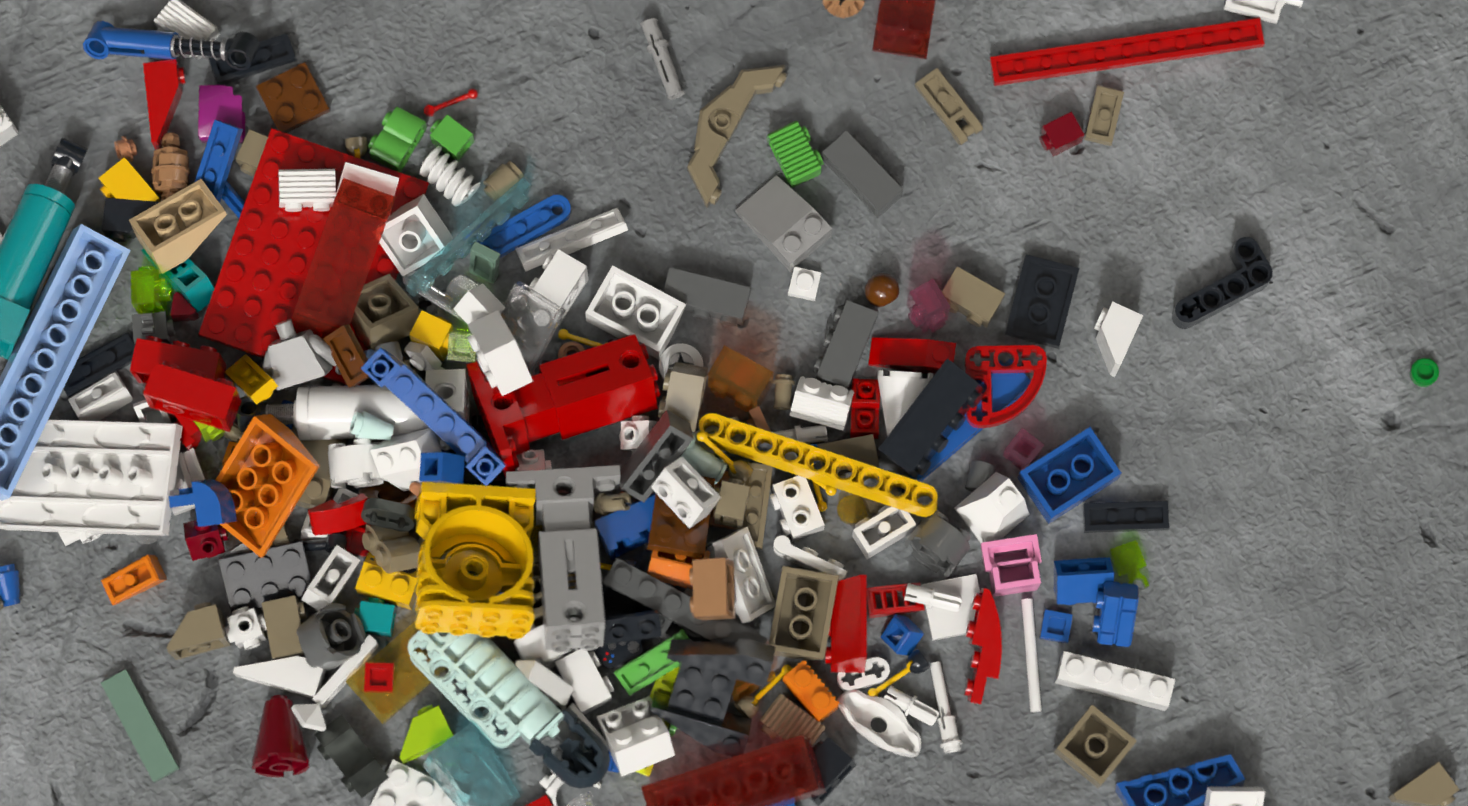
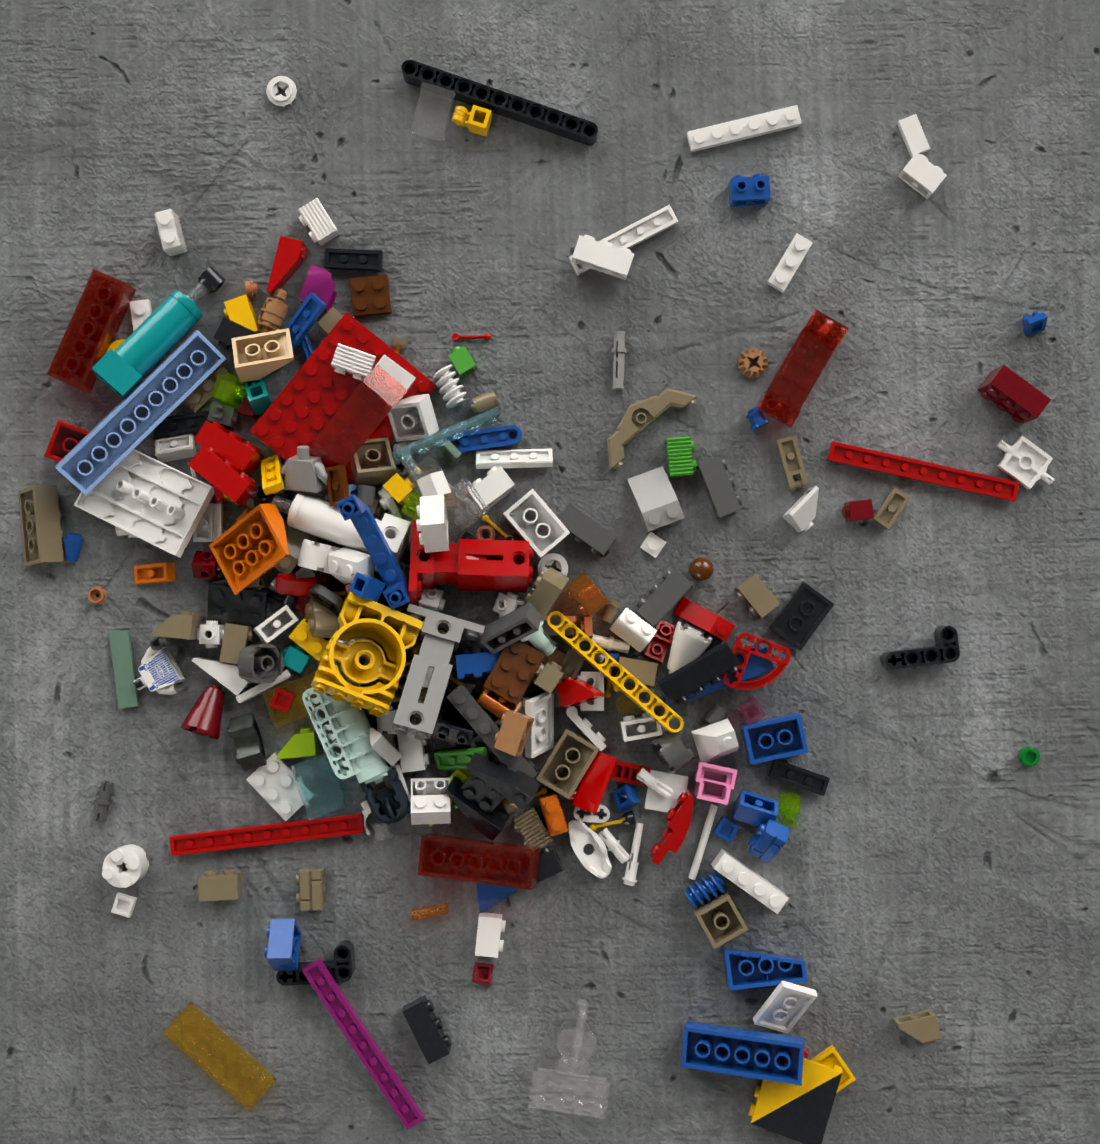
camera: 20 degrees right, 10 degrees up
piece [83,21,260,71] -> none
blue brick [169,479,237,527] -> none
white slope [291,704,326,731] -> none
light aqua cone [349,411,394,441] -> none
bright green brick [368,107,427,173] -> none
dark tan pin [593,492,631,516] -> none
white brick [651,456,721,528] -> none
hinge [696,431,753,482] -> none
clear pink brick [906,279,950,333] -> none
white slope [1094,301,1143,377] -> none
none -> nougat plate [88,586,107,605]
none -> torso [134,637,188,695]
none -> dark tan hinge [184,366,231,413]
none -> red slope [556,677,604,707]
none -> blue piece [682,870,726,909]
none -> blue brick [746,407,770,431]
none -> white slope [782,486,819,532]

